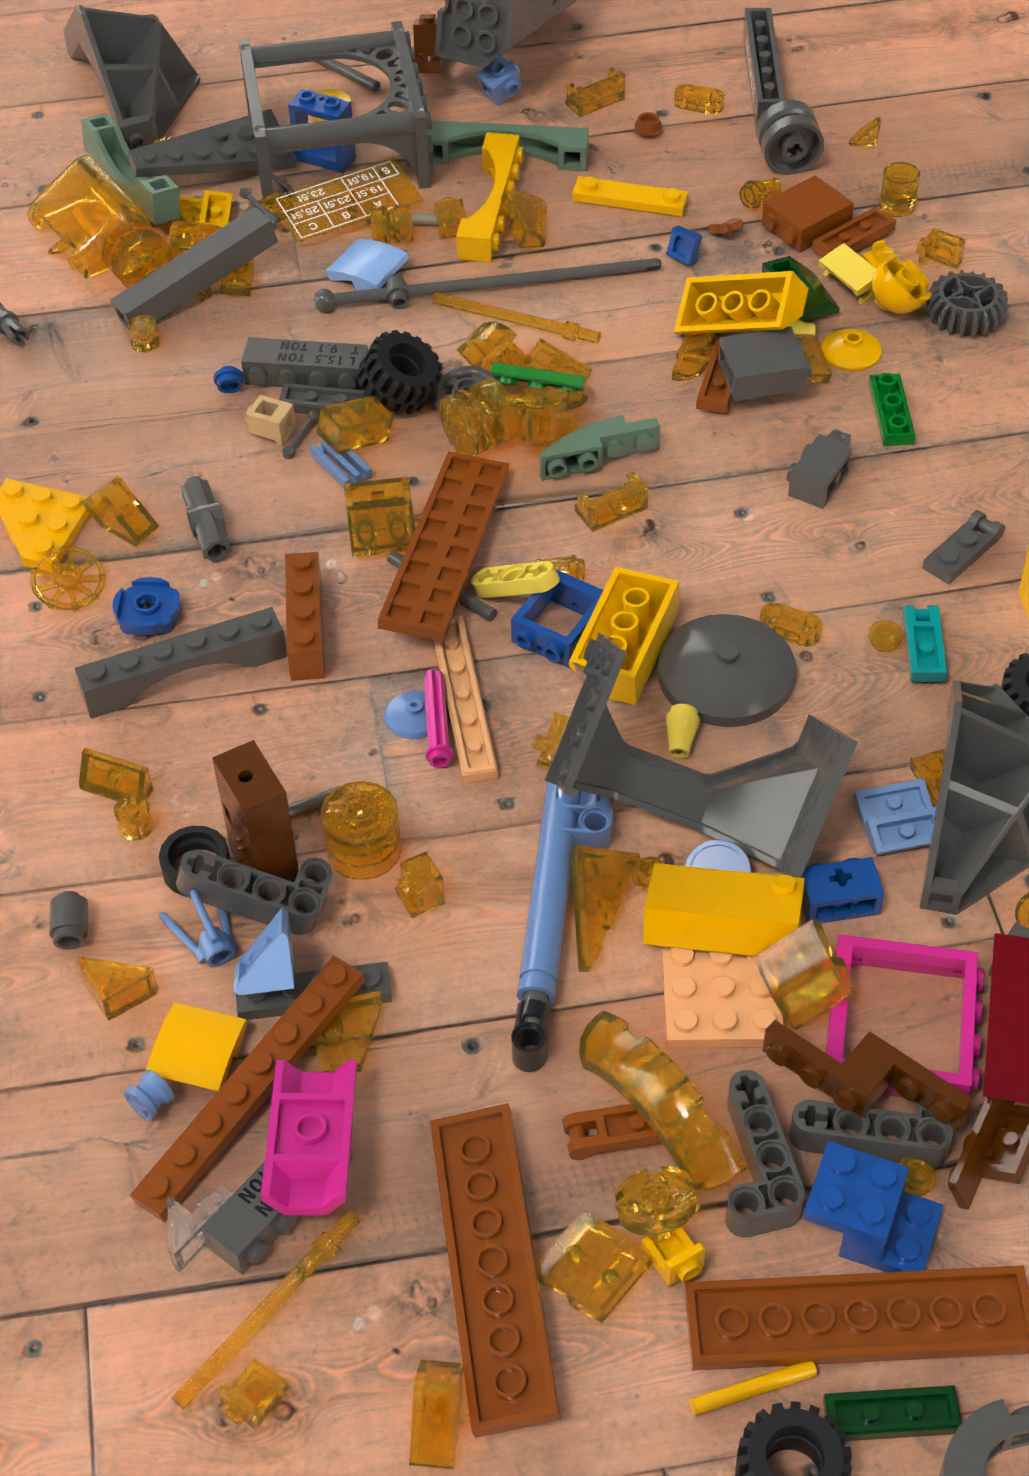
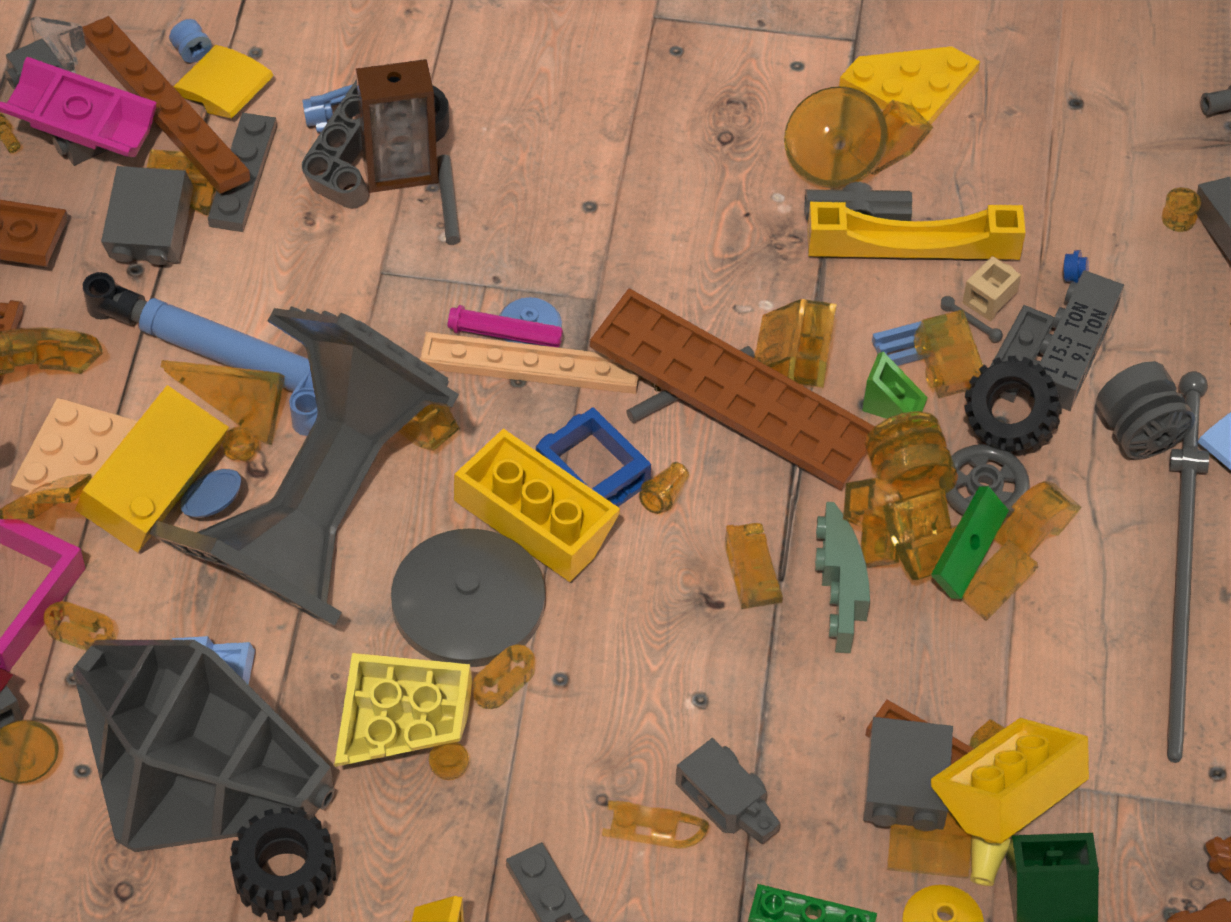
camera: 105 degrees right, 5 degrees up
clear yellow wheel [30,546,106,612] -> none
dark grey brick [49,891,88,950] -> none
dark grey arch [74,607,287,719] -> none
clear yellow slope [77,956,159,1021] -> none
clear yellow slope [79,748,153,808] -> none
blue plate [113,577,181,635] -> none
clear yellow wheel [114,795,154,841] -> none
light blue slope [233,908,295,995] -> none
dark orange brick [285,552,325,681] -> none
clear yellow wheel [321,781,402,880] -> none
clear yellow brick [395,851,445,918] -> none
clear yellow bar [432,292,601,344] -> none
light yellow beam [471,561,560,598] -> none
blue tile [666,226,702,266] -> none
light yellow cone [666,704,701,759] -> none
clear yellow tile [672,353,709,381] -> none
blue brick [801,857,884,926] -> none
teal plate [902,605,947,682] -> none
none -> clear yellow beam [43,601,116,651]
none -> dark grey brick [101,166,194,265]
none -> light yellow wedge [334,653,472,767]
none -> clear yellow piece [602,800,709,849]
none -> clear yellow dish [784,86,888,188]
none -> yellow arch [807,202,1026,260]
none -> bright green slope [862,352,928,427]
none -> dark grey wheel [1096,361,1195,459]

